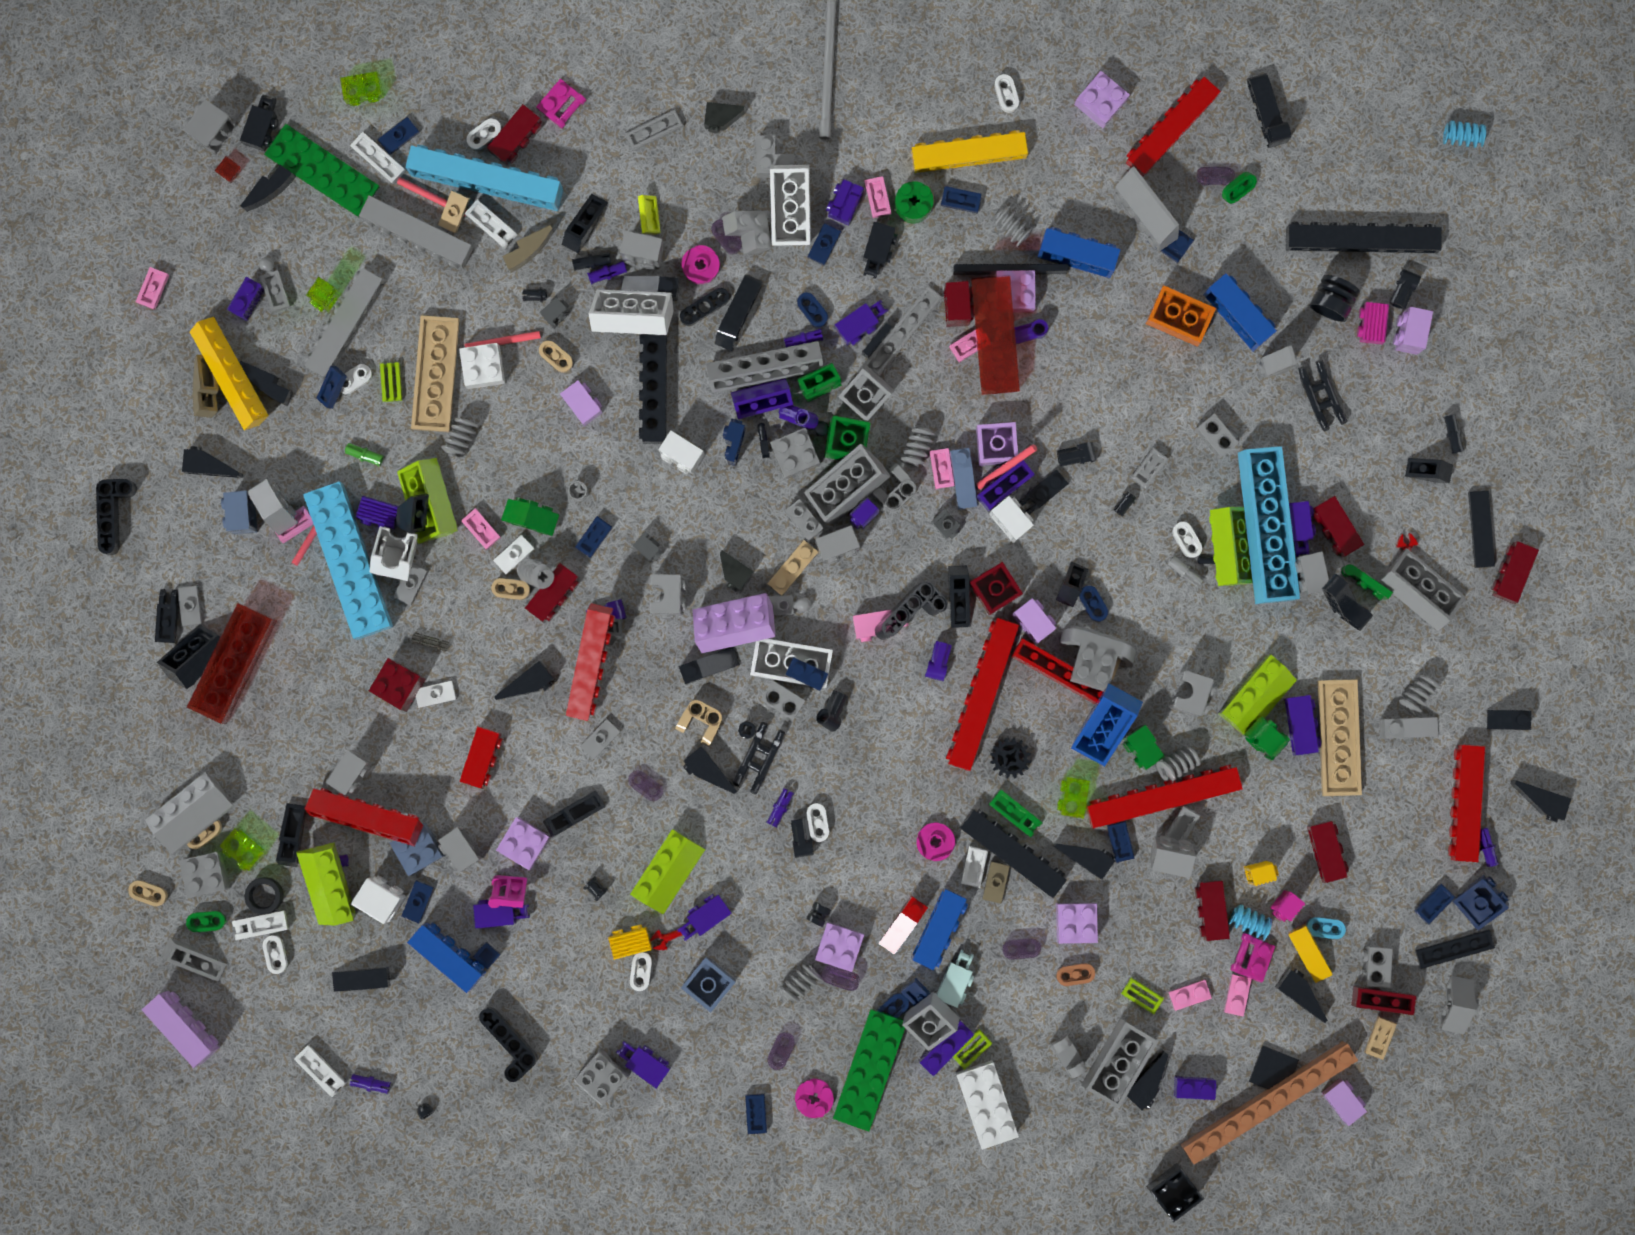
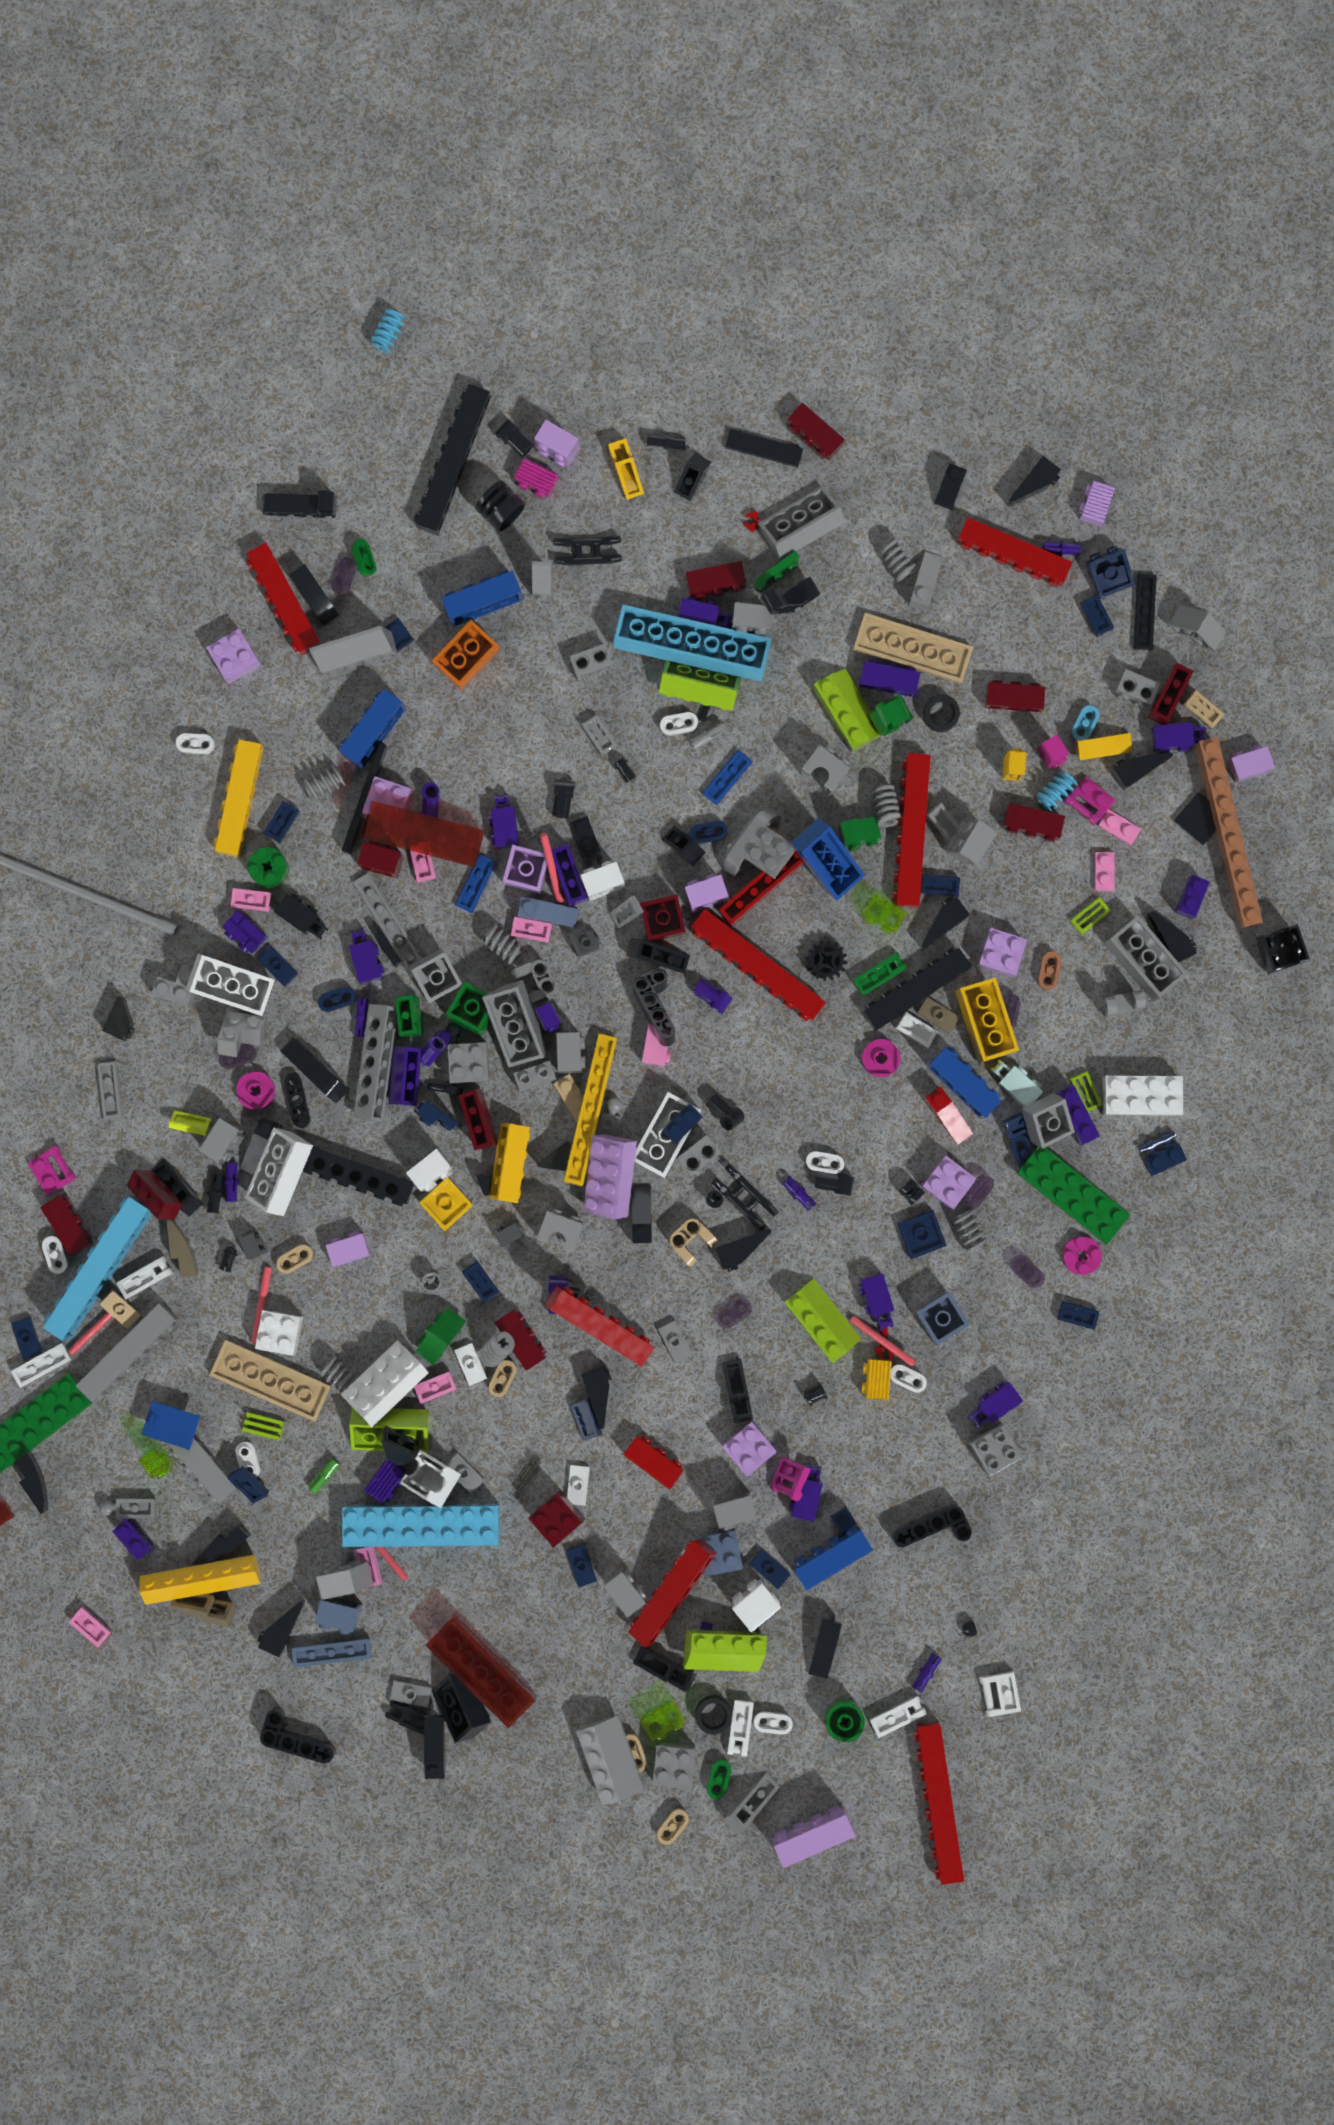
camera: 70 degrees left, 0 degrees up
none -> dark red brick [126,1170,183,1220]
none -> blue container [141,1401,200,1450]
none -> black slope [289,564,339,625]
none -> sand blue plate [292,1638,372,1668]
none -> white brick [341,1340,428,1427]
none -> yellow plate [419,1177,474,1231]
none -> black slope [424,1715,446,1779]
none -> blue tile [455,854,497,914]
none -> dark red brick [459,1089,498,1150]
none -> black slope [476,1174,492,1196]
none -> dark purple brick [488,793,519,849]
none -> yellow brick [489,1123,530,1203]
none -> yellow plate [563,1033,617,1186]
none -> dark blue plate [566,1544,597,1587]
none -> dark blue plate [570,1398,602,1441]
none -> yellow slope [607,438,644,500]
none -> light grey plate [610,895,644,929]
none -> blue tile [702,750,753,806]
none -> green brick [824,1699,865,1742]
none -> coral bar [849,1315,917,1367]
none -> dark blue plate [897,1210,947,1259]
none -> red brick [913,1721,965,1885]
none -> black tyre [923,694,960,732]
none -> yellow slope [955,977,1019,1064]
none -> white plate [979,1671,1021,1717]
none -> lavender brick [1078,480,1115,526]
none -> dark blue plate [1138,1131,1187,1176]
none -> dark purple brick [1151,722,1207,754]

